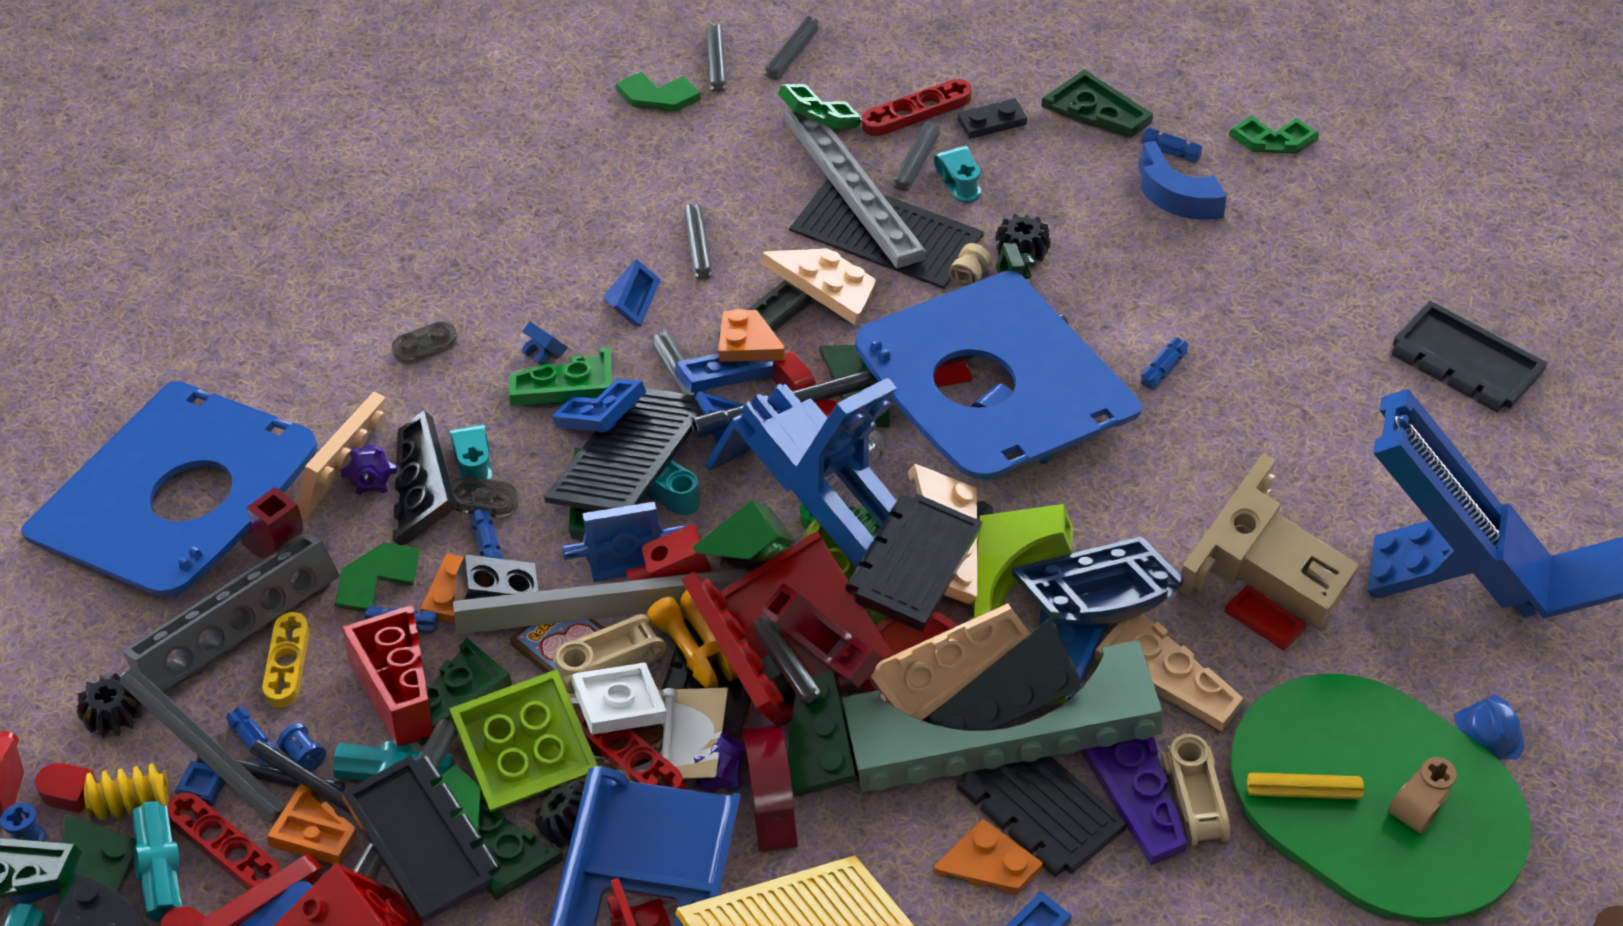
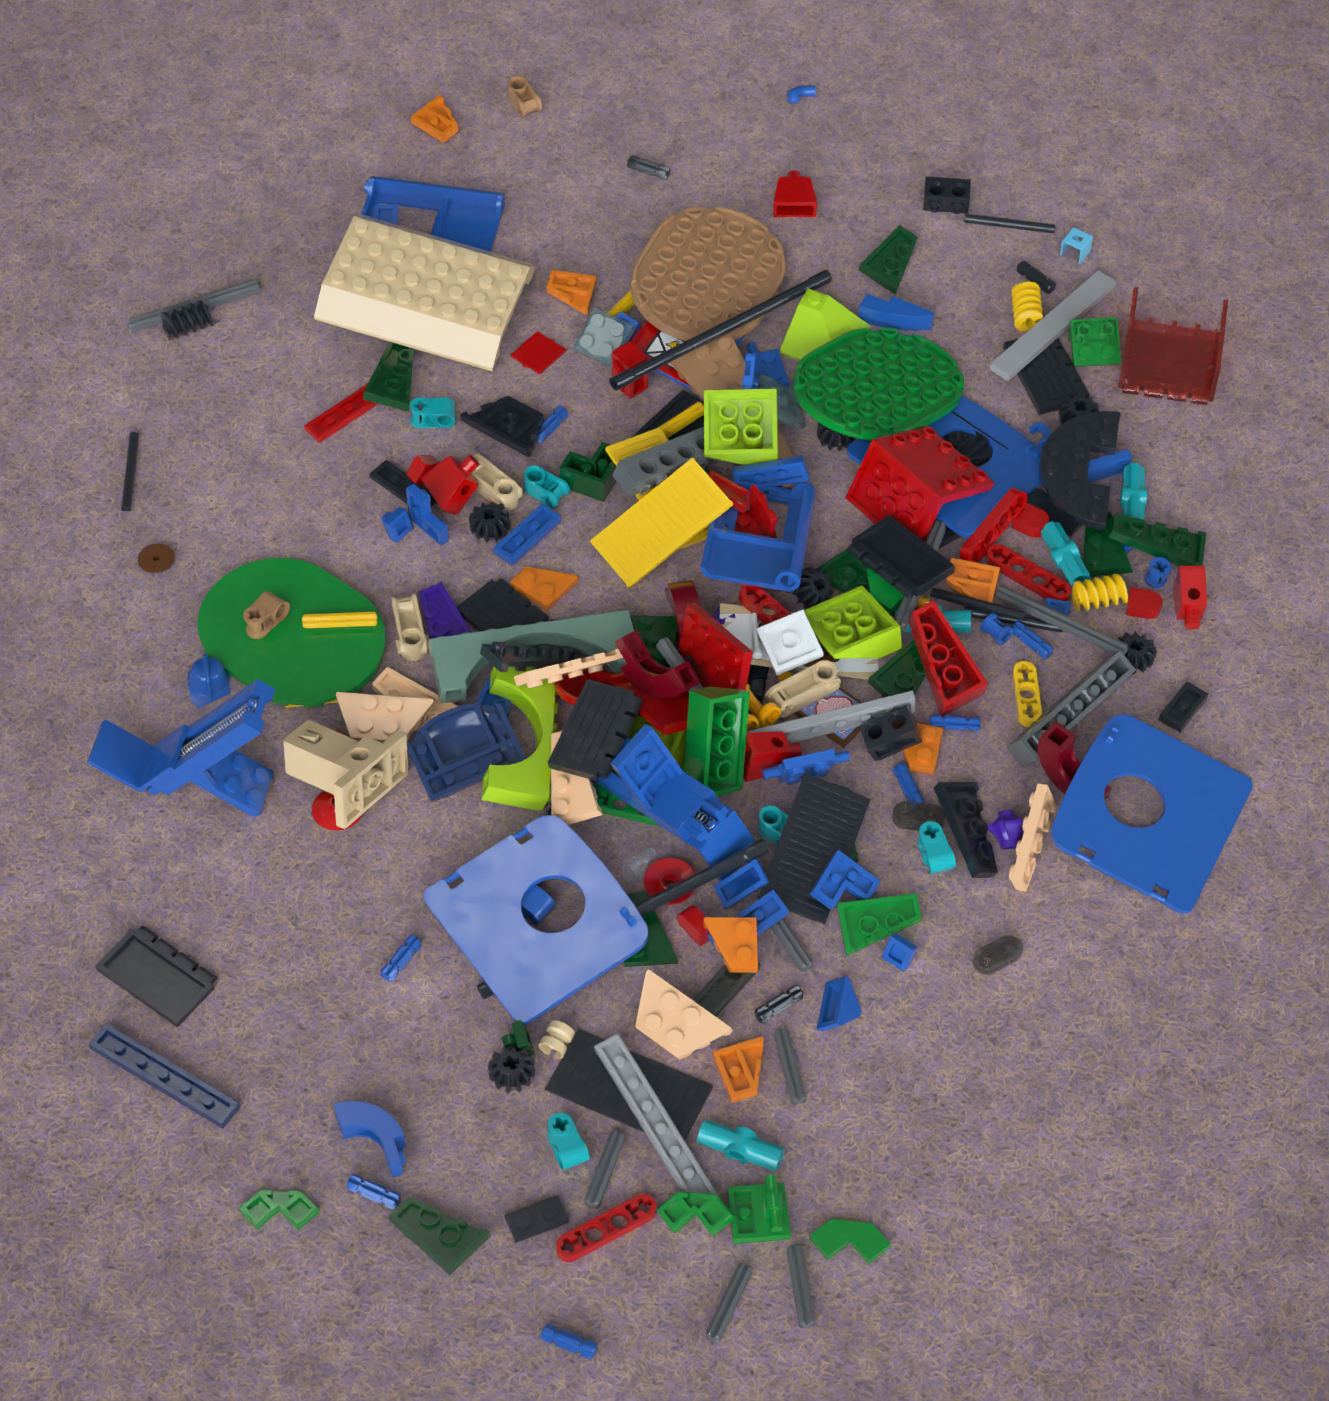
camera: 175 degrees right, 5 degrees up
green tile [334,542,420,612] -> none
none -> dark blue plate [89,1023,240,1129]
none -> light nougat wing [336,692,435,743]
none -> blue axle [540,1324,597,1359]
none -> teal piece [697,1119,785,1172]
none -> orange wing [712,1036,764,1103]
none -> green plate [727,1175,791,1244]
none -> black axle [754,985,803,1023]
none -> black plate [1159,681,1208,733]

